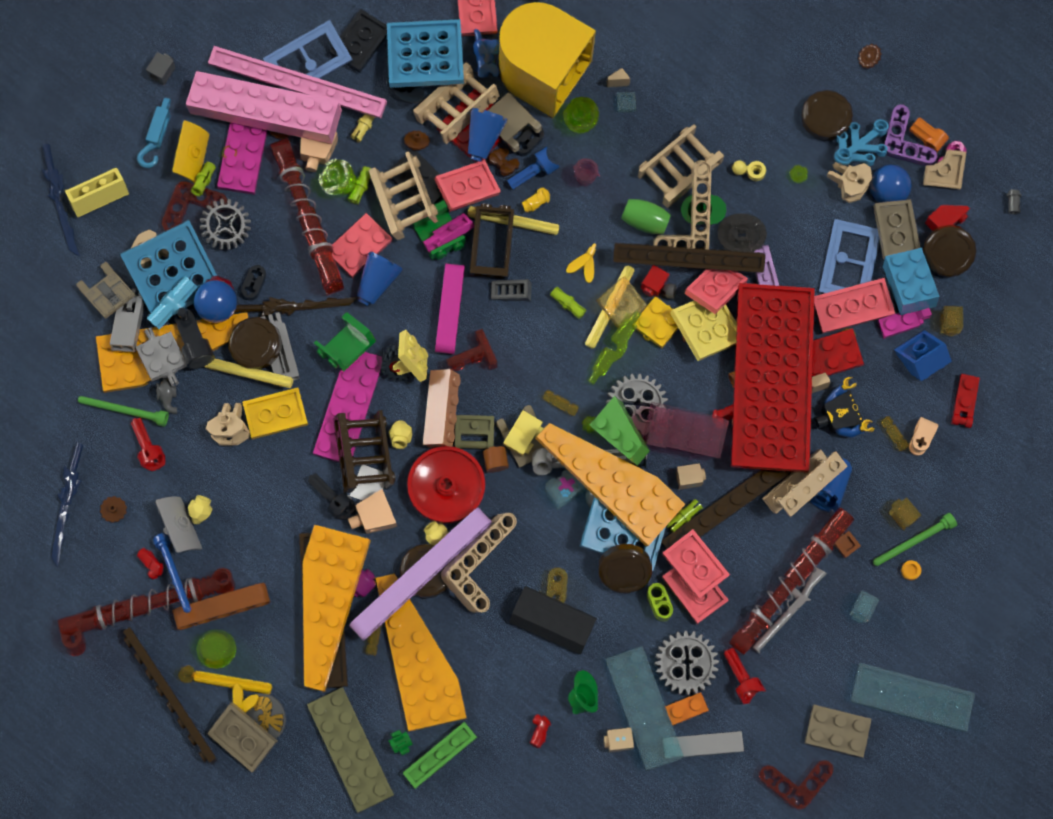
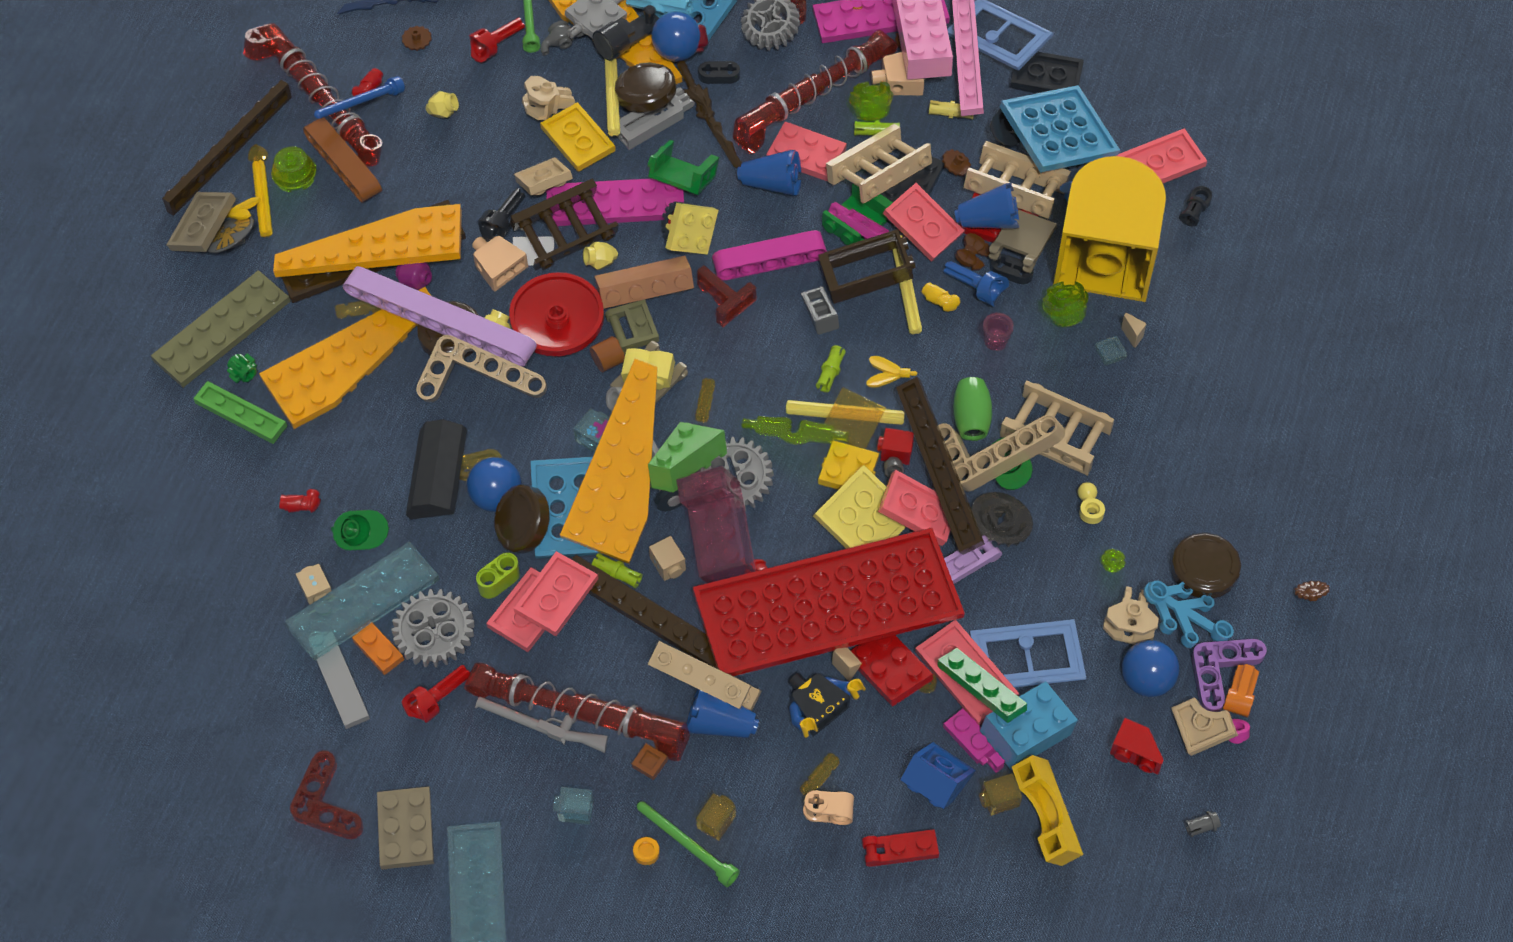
camera: 75 degrees right, 15 degrees down
light grey shield [155,496,203,553] -> none
dark tan plate [873,199,920,259] -> none
dark brown piece [923,225,976,277] -> none
none -> blue piece [467,457,522,512]
none -> tan plate [514,158,573,195]
none -> plate [938,648,1027,723]
none -> yellow arch [1012,755,1083,866]

